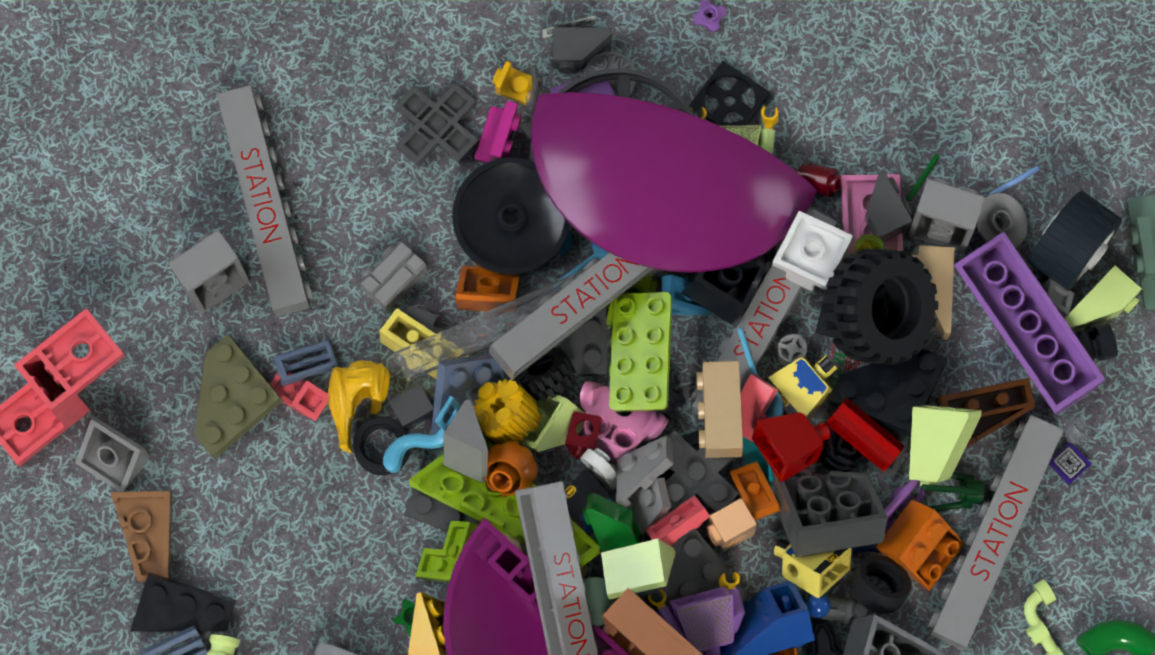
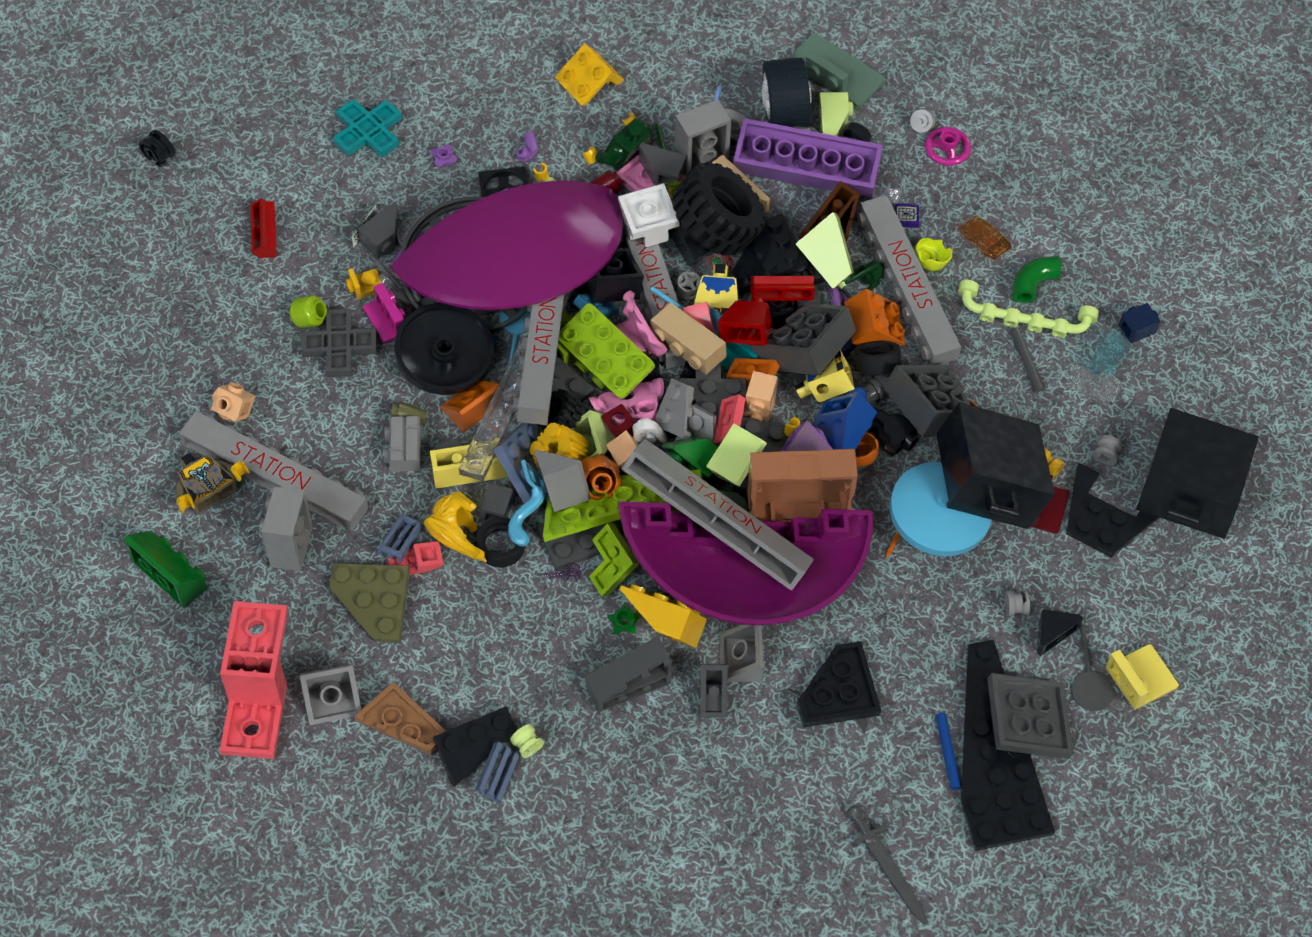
camera: 50 degrees left, 15 degrees down
none -> green slope [124,531,207,609]
none -> torso [175,453,250,515]
none -> light nougat brick [211,382,255,422]
none -> lime head [289,295,327,328]
none -> olive cone [390,401,427,425]
none -> medium lavender arm [516,132,539,162]
none -> clear purple hand [544,563,582,582]
none -> yellow bracket [555,43,624,106]
none -> dark green torso [582,112,654,171]
none -> light nougat brick [606,430,639,475]
none -> bright pink piece [615,291,667,356]
none -> neon yellow hair [914,238,952,272]
none -> clear orange slope [959,215,1011,260]

